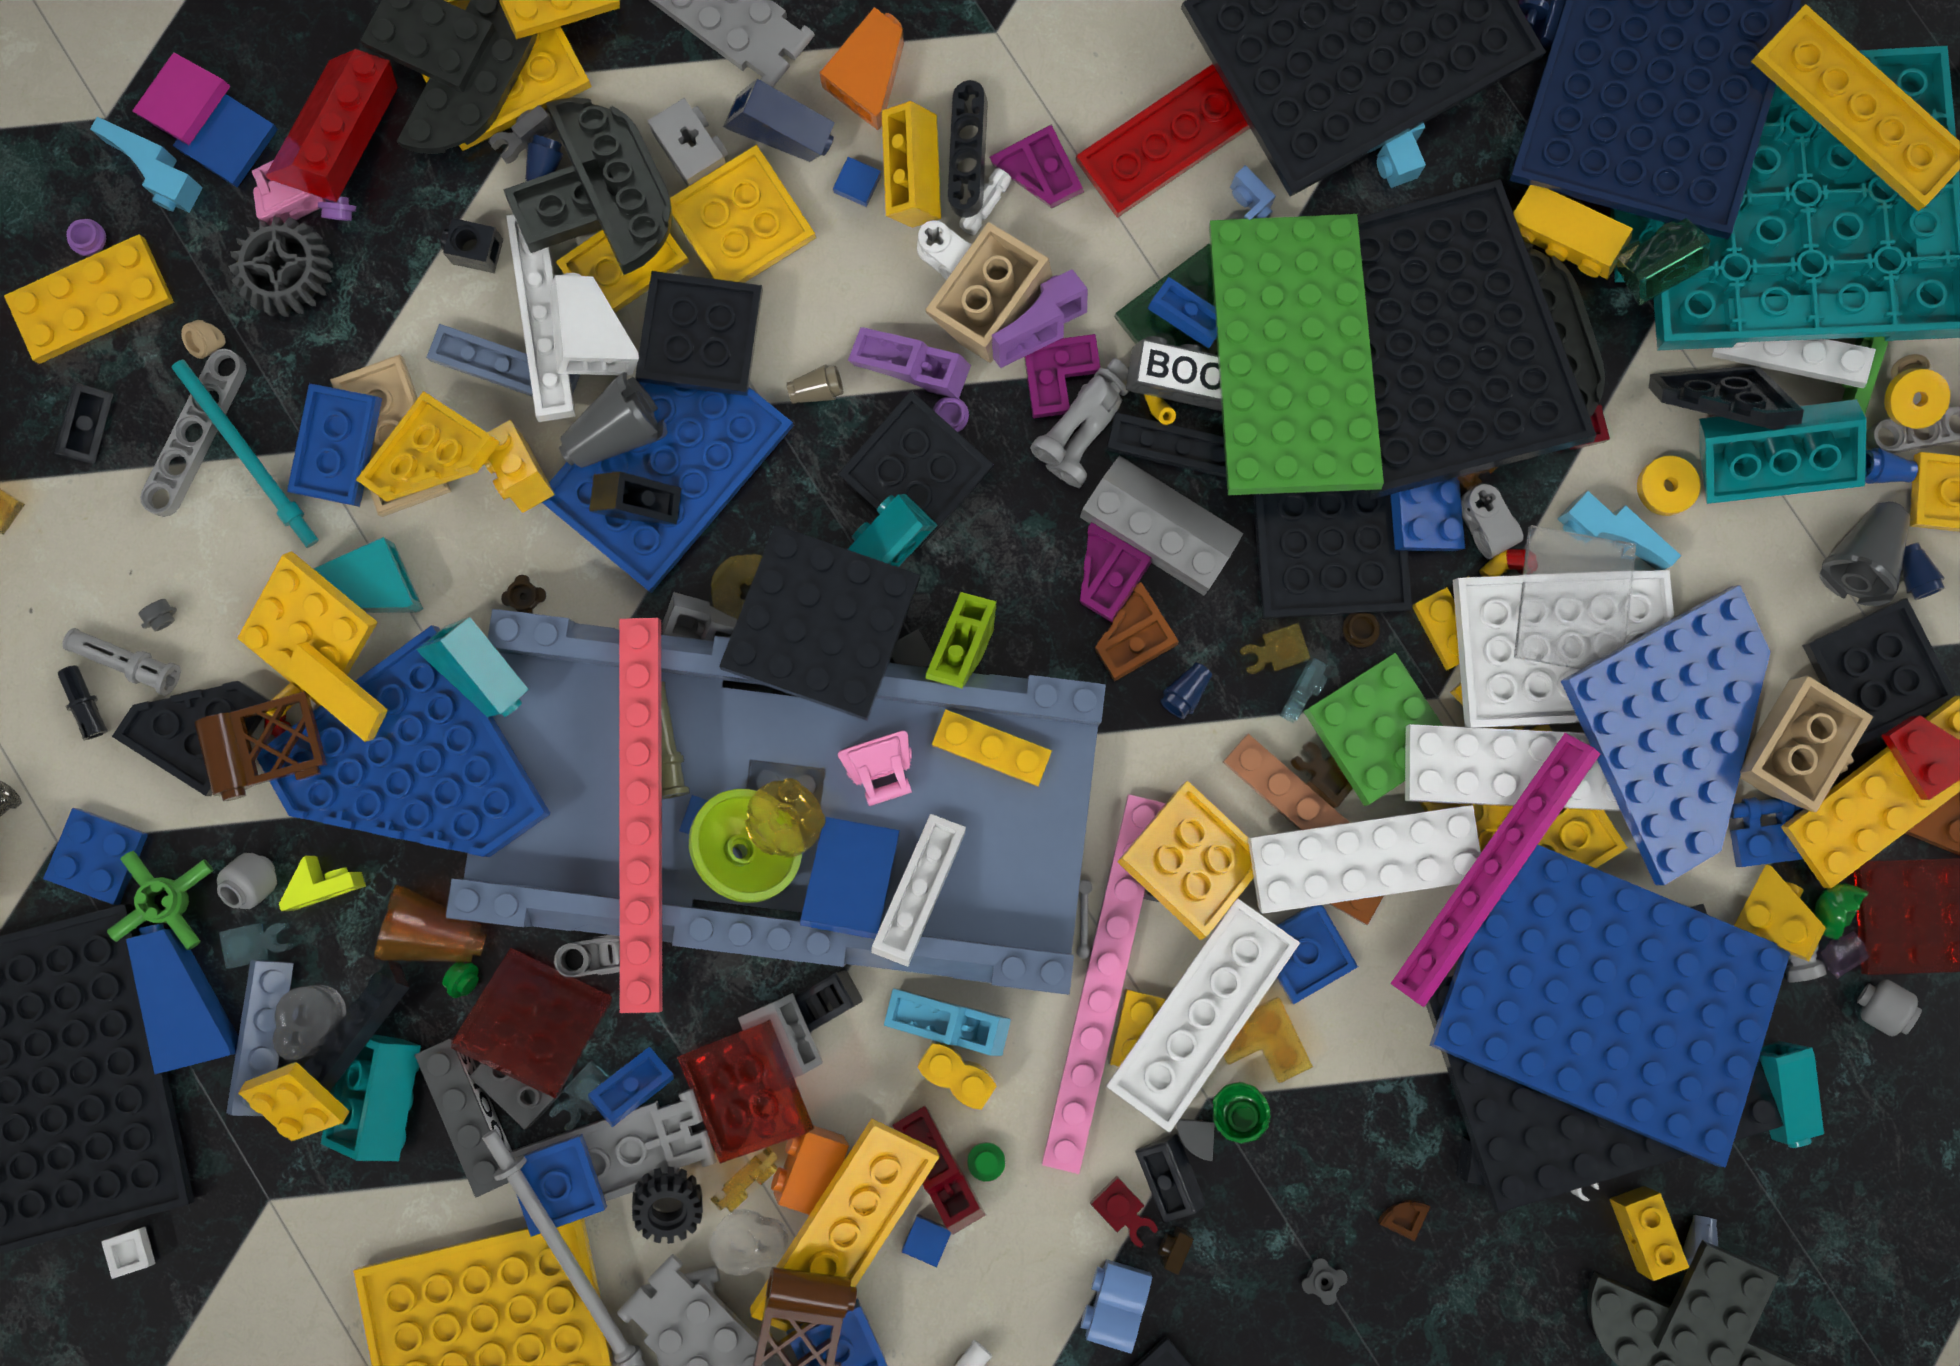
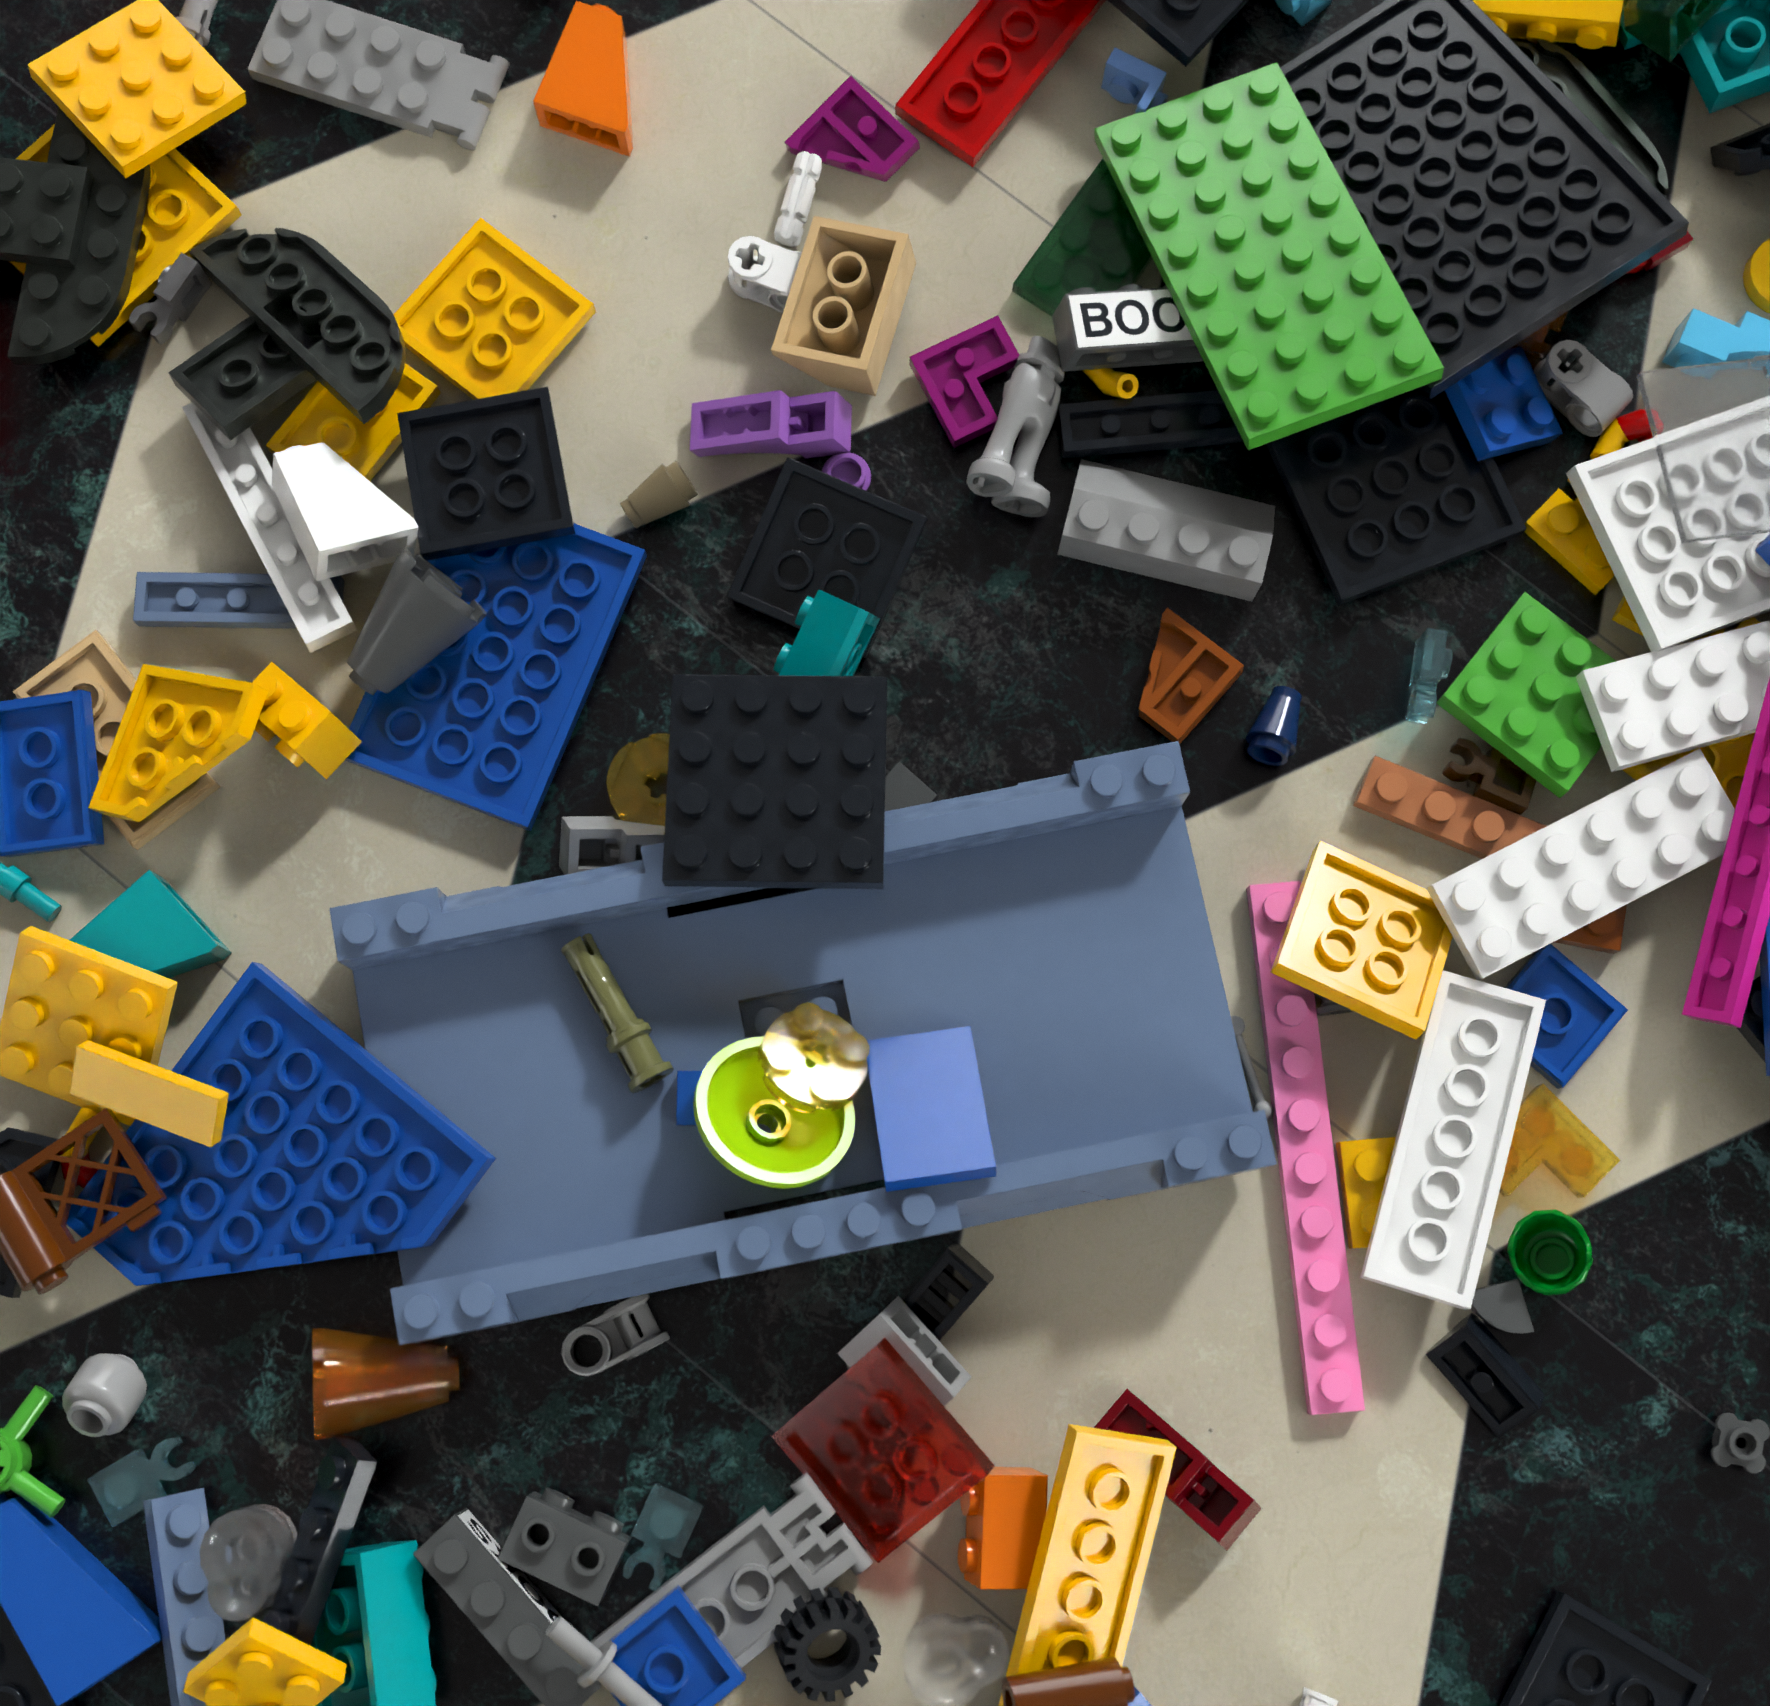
camera: 15 degrees left, 5 degrees down
neon yellow slope [279,855,366,911] -> none
teal slope [416,617,529,717] -> none
black brick [441,218,503,274] -> none
green plate [442,961,478,998] -> none
clear red plate [451,948,612,1099] -> none
dark brown plate [501,575,546,614] -> none
dark blue cone [525,135,564,182] -> none
blue plate [588,1047,674,1127] -> none
black slope [589,471,681,525] -> none
coral plate [619,618,662,1013] -> none
light grey brick [647,98,728,187] -> none
clear yellow plate [710,1145,778,1213] -> none
dark blue slope [723,79,835,162] -> none
blue tile [833,157,881,207] -> none
bright pink piece [837,730,912,806] -> none
white plate [871,814,966,967] -> none
yellow brick [882,101,941,228] -> none
medium azure slope [884,988,1011,1056] -> none
blue tile [902,1214,951,1268] -> none
yellow brick [917,1040,997,1110] -> none
lime slope [926,592,996,689] -> none
yellow plate [932,709,1052,787] -> none
black beam [948,80,988,218] -> none
green plate [967,1142,1005,1182] -> none
medium lavender slope [992,269,1088,368] -> none
magenta wing [1080,522,1152,623] -> none
medium blue brick [1081,1259,1152,1354] -> none
dark red plate [1090,1176,1158,1248] -> none
blue plate [1147,277,1217,349] -> none
dark brown plate [1158,1226,1194,1275] -> none
clear yellow plate [1240,623,1311,674] -> none
dark brown plate [1342,613,1380,648] -> none

